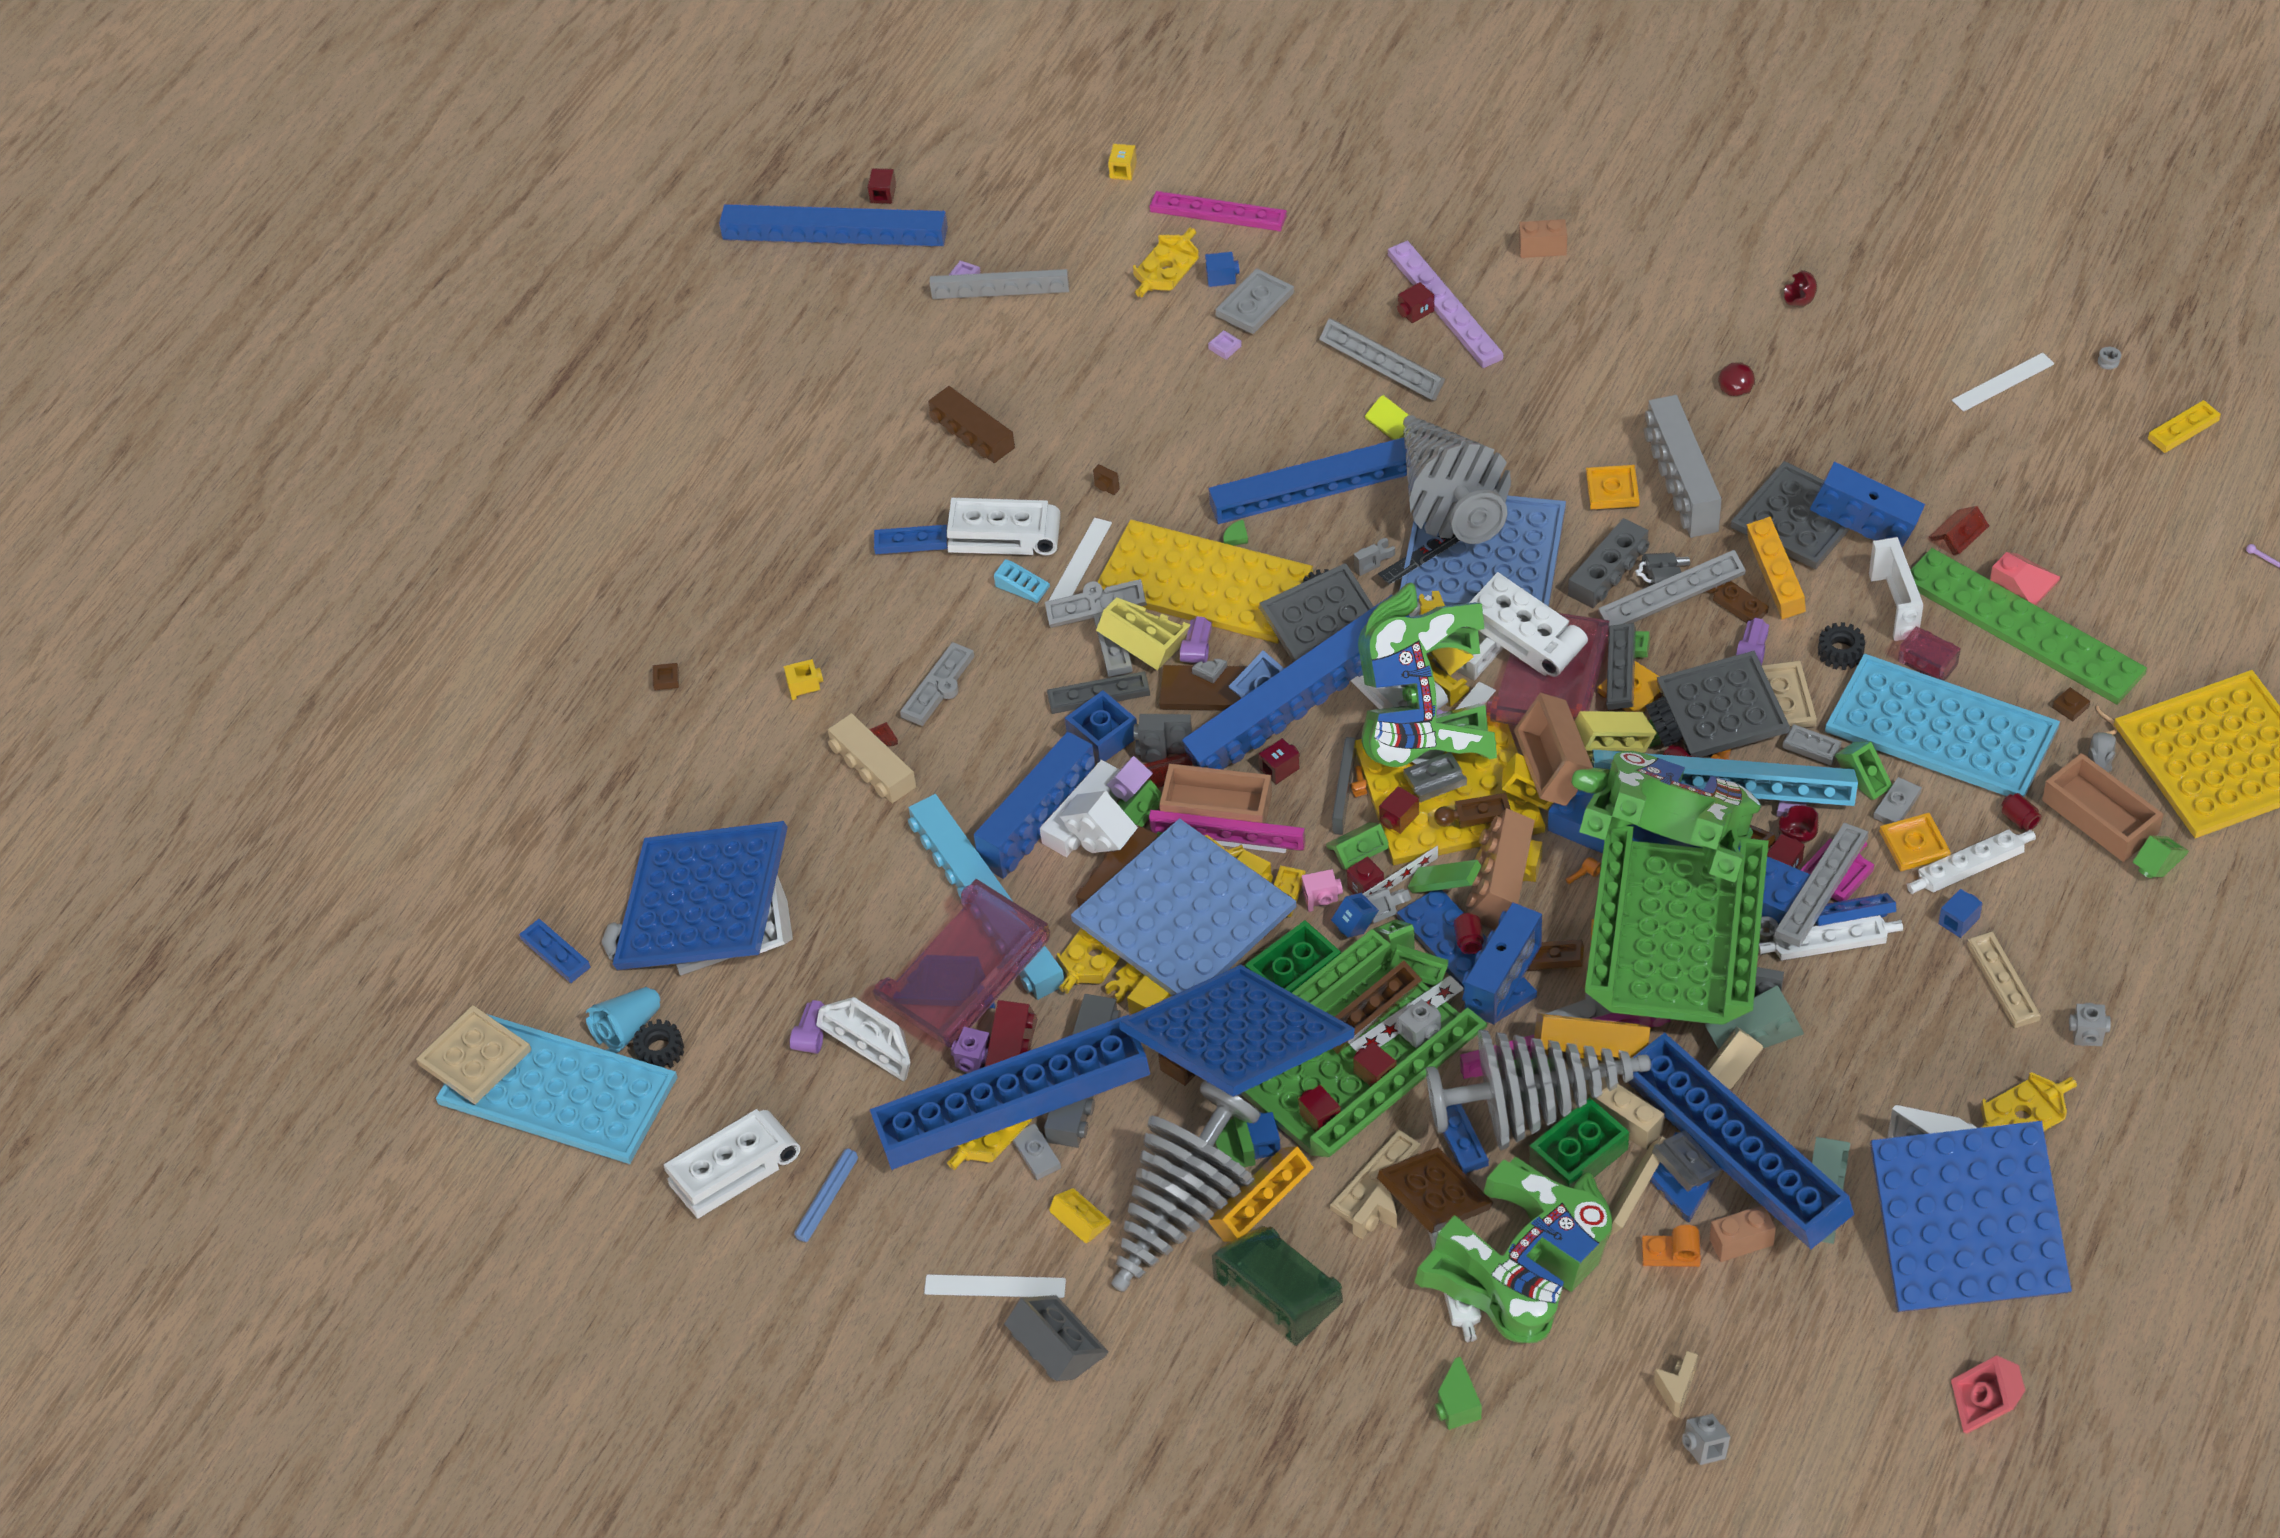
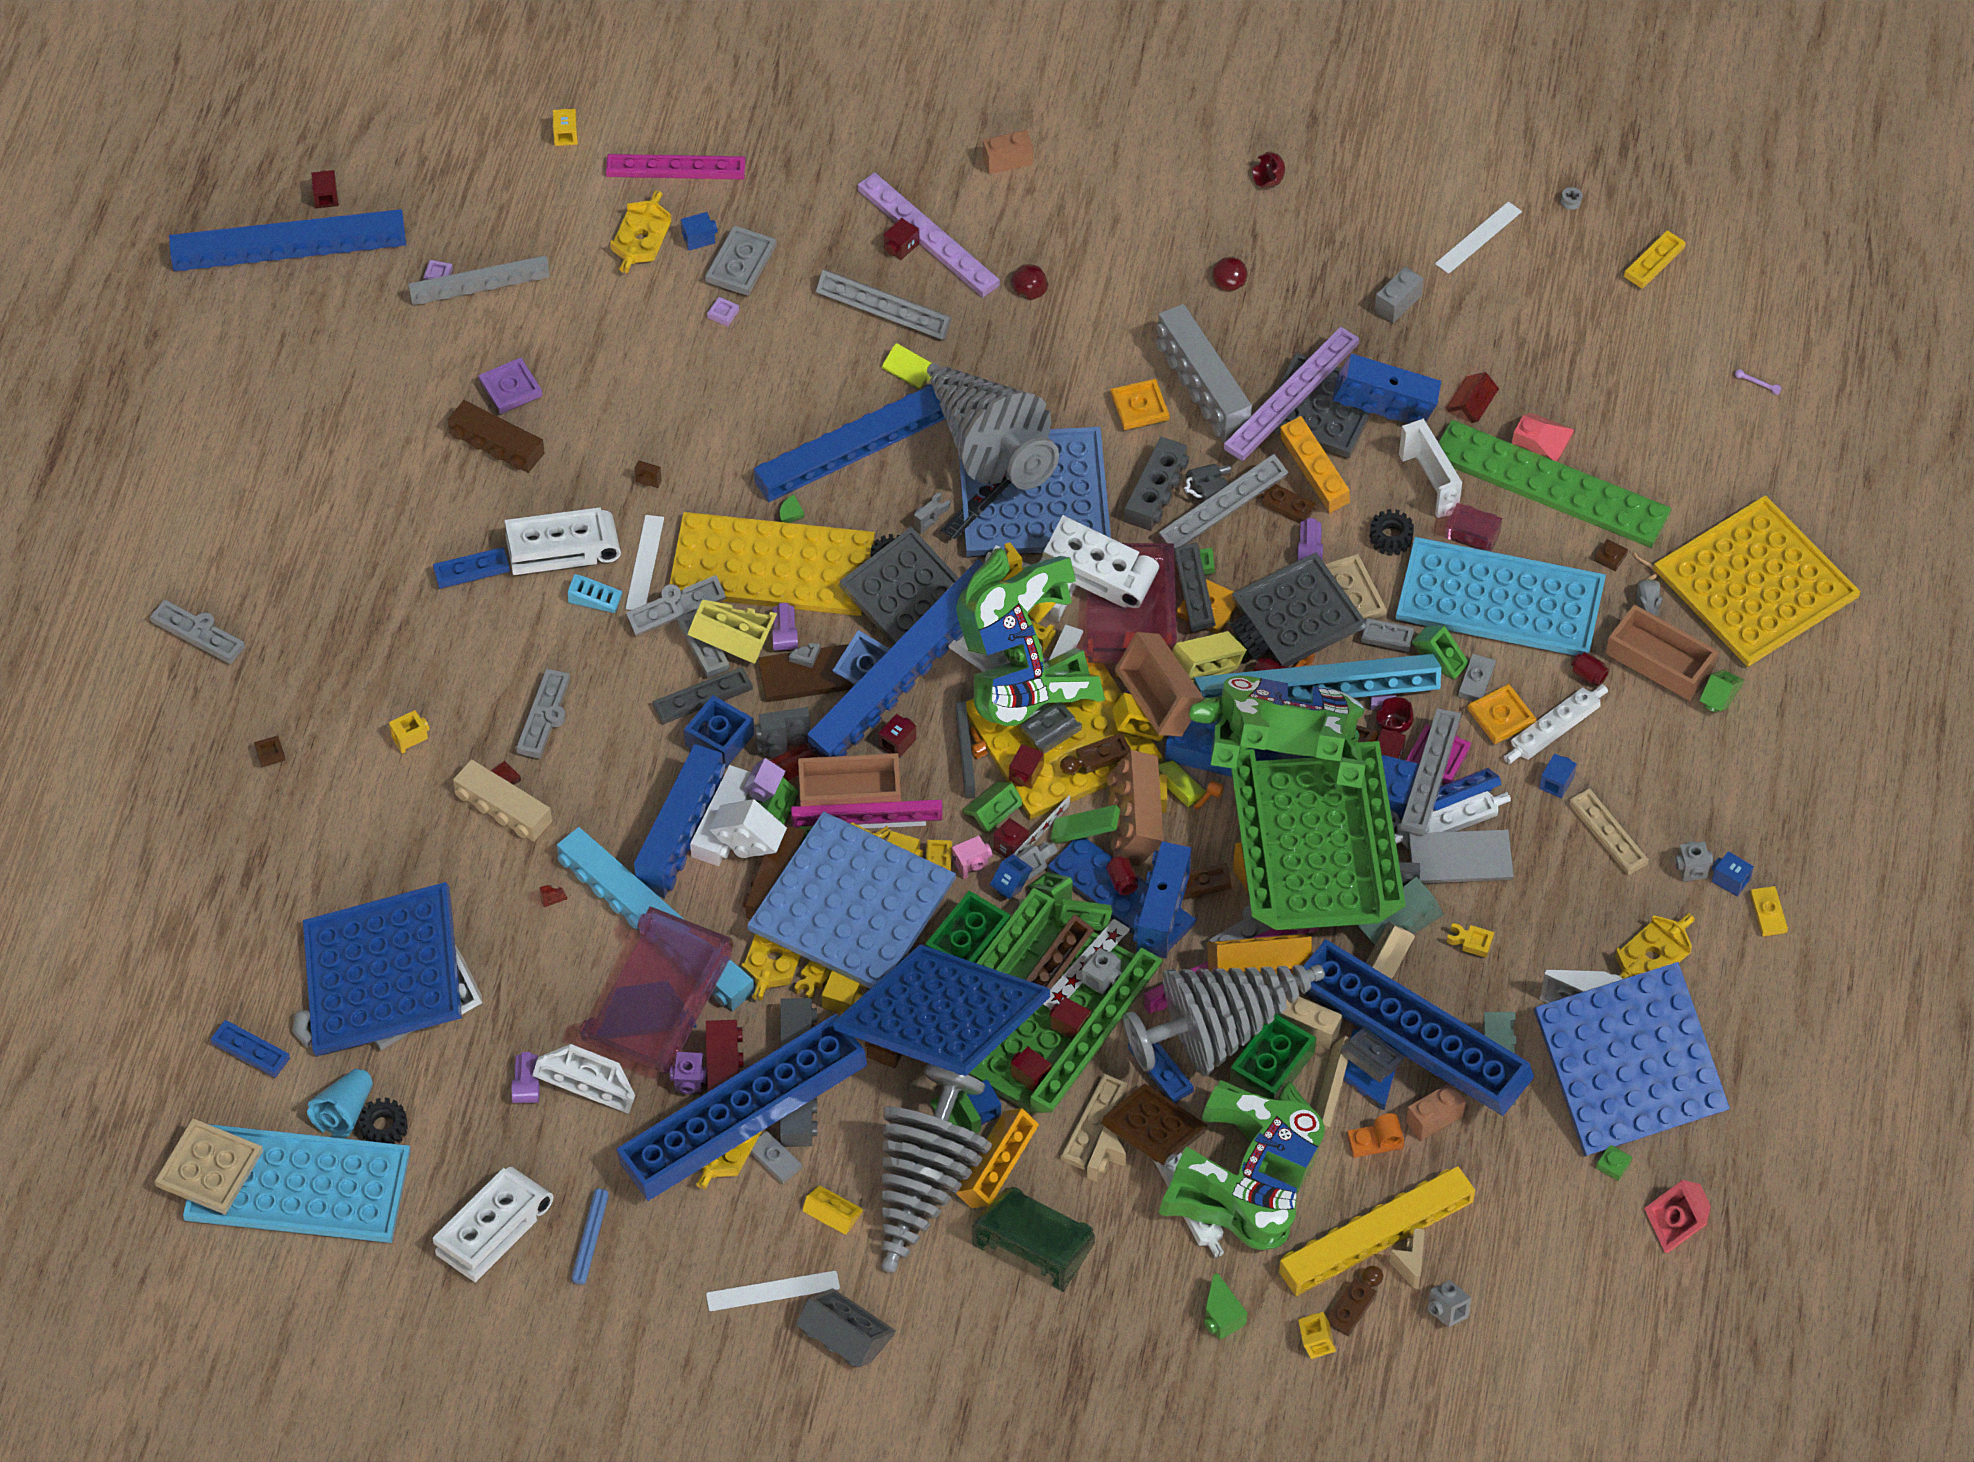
camera: 20 degrees left, 5 degrees up
none -> light grey hinge [150,600,245,665]
none -> medium lavender plate [478,357,542,414]
none -> clear red tile [539,885,568,908]
none -> dark red hair [1010,264,1048,300]
none -> neon yellow slope [1159,760,1206,807]
none -> lavender plate [1224,327,1360,462]
none -> yellow brick [1279,1166,1475,1297]
none -> yellow brick [1298,1312,1336,1359]
none -> reddish brown plate [1327,1266,1383,1337]
none -> light grey brick [1374,266,1424,324]
none -> light grey tile [1408,830,1514,883]
none -> yellow plate [1447,923,1495,958]
none -> bright green plate [1596,1145,1633,1181]
none -> blue brick [1712,851,1754,897]
none -> yellow plate [1750,886,1788,937]

